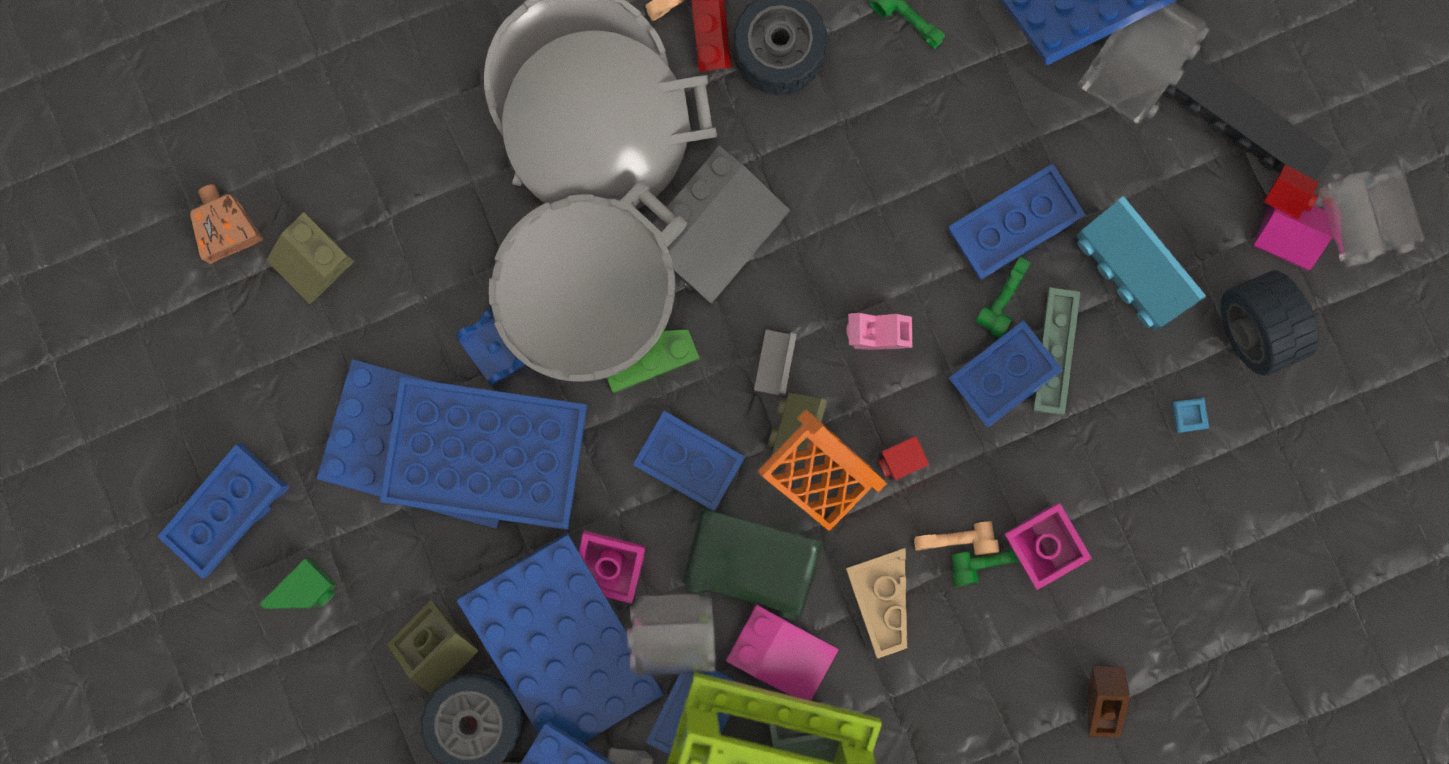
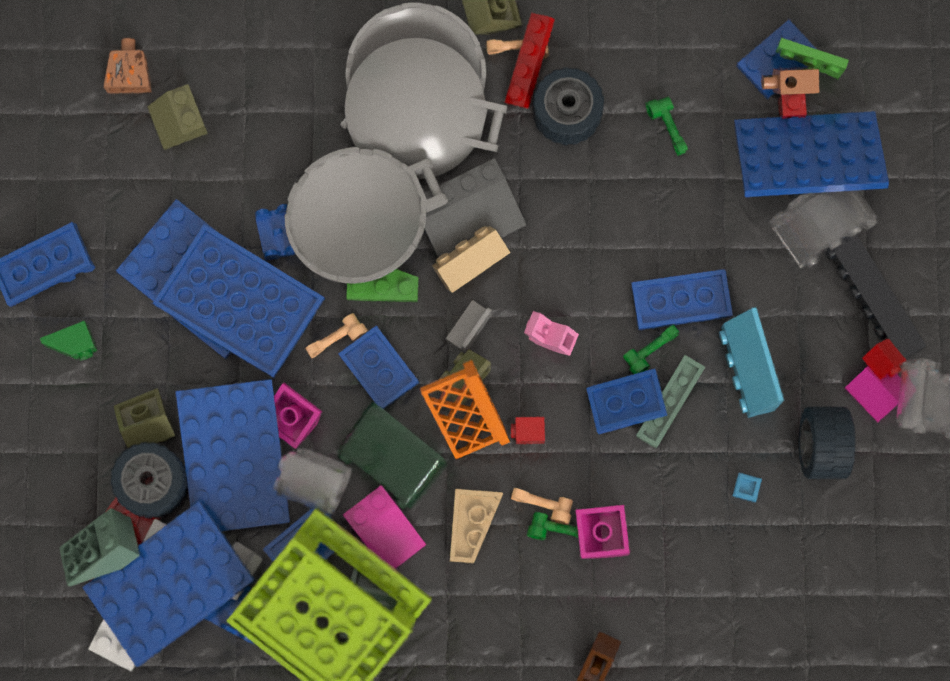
camera: 25 degrees right, 5 degrees down
none -> light nougat brick [305,313,368,359]
none -> tan brick [432,226,510,293]

